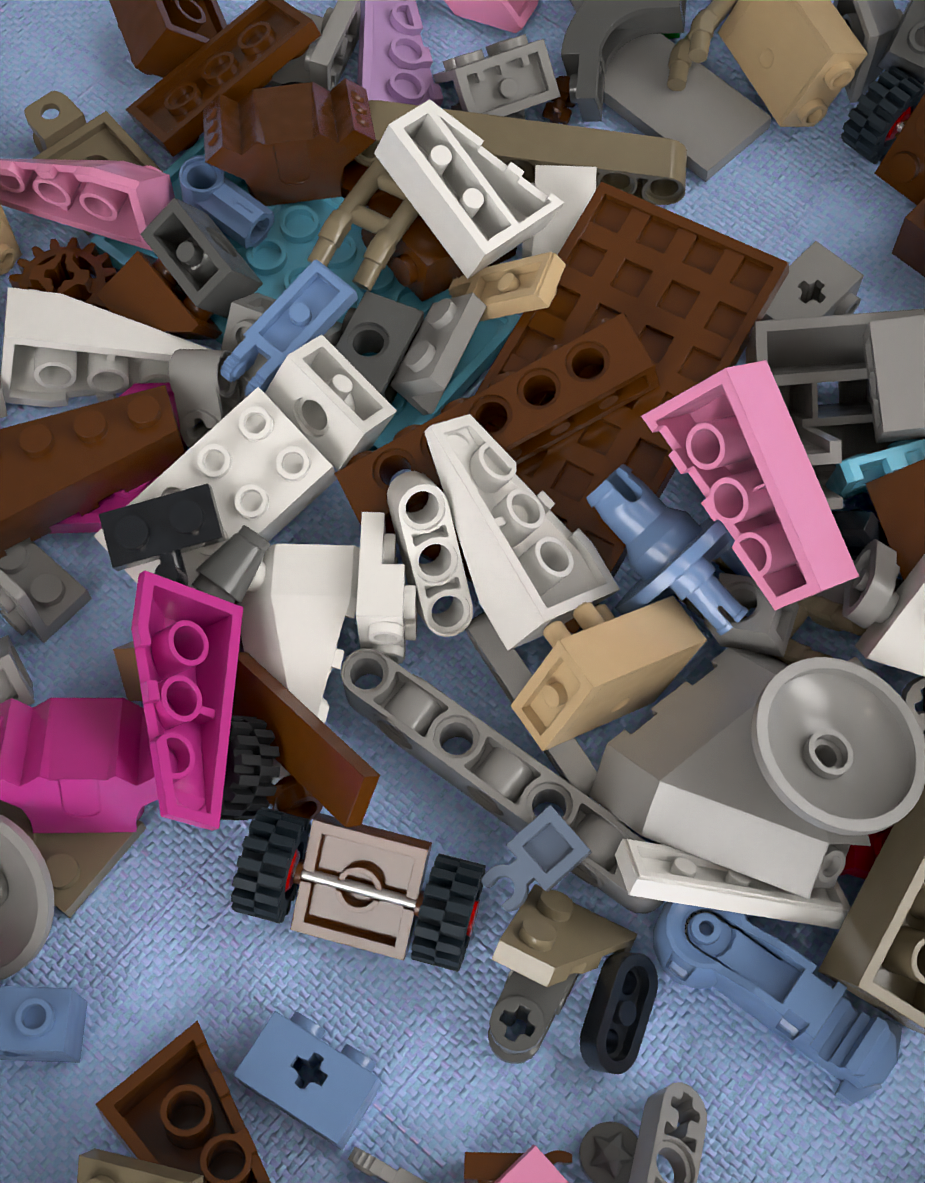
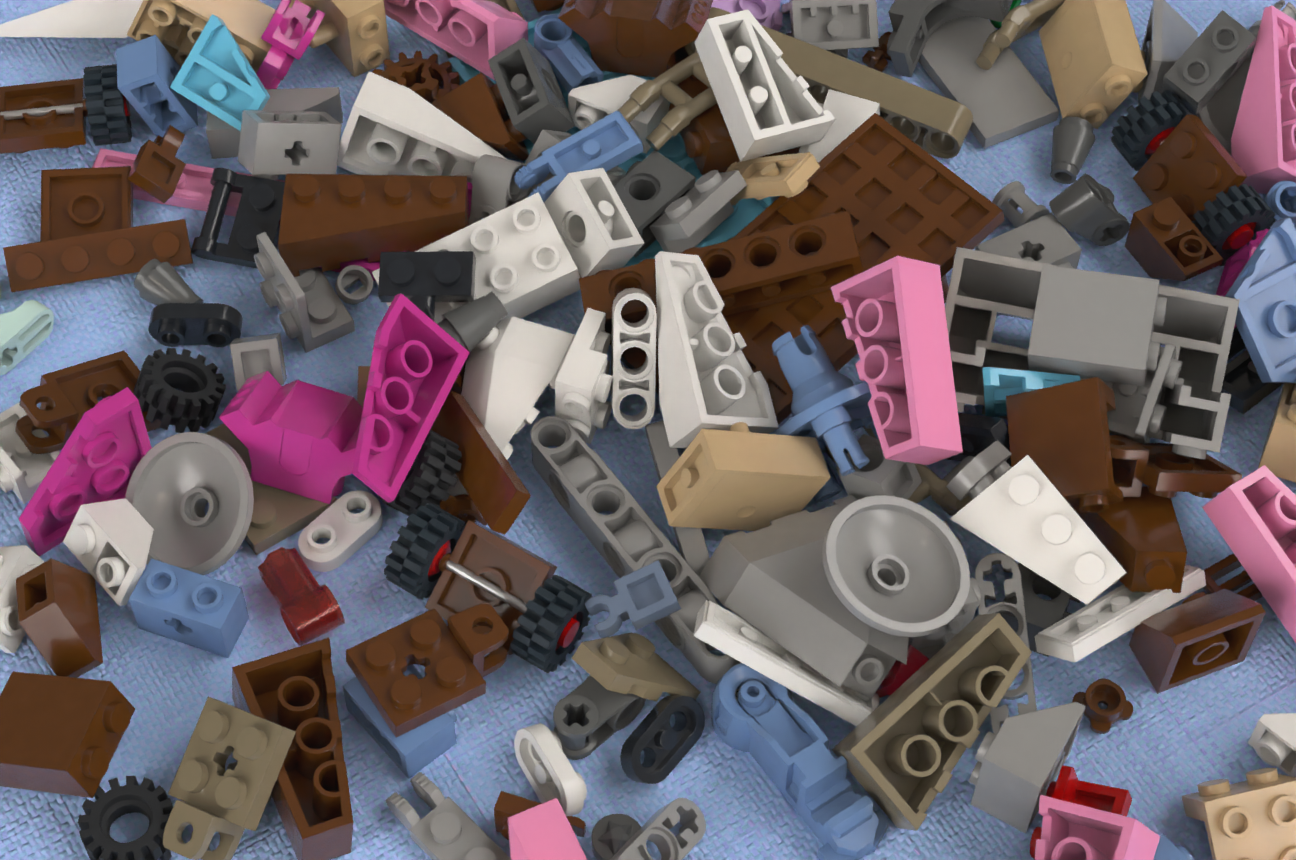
camera: 15 degrees right, 10 degrees down
none -> clear red piece [258,547,345,646]
none -> white plate [298,490,383,572]
none -> light grey hinge [335,265,373,305]
none -> reddish brown plate [346,604,509,737]
none -> white plate [514,723,587,816]
none -> white slope [568,74,670,154]
none -> light grey bush [992,181,1050,228]
none -> dark grey piece [1049,174,1130,246]
none -> dark grey cone [1050,116,1095,184]

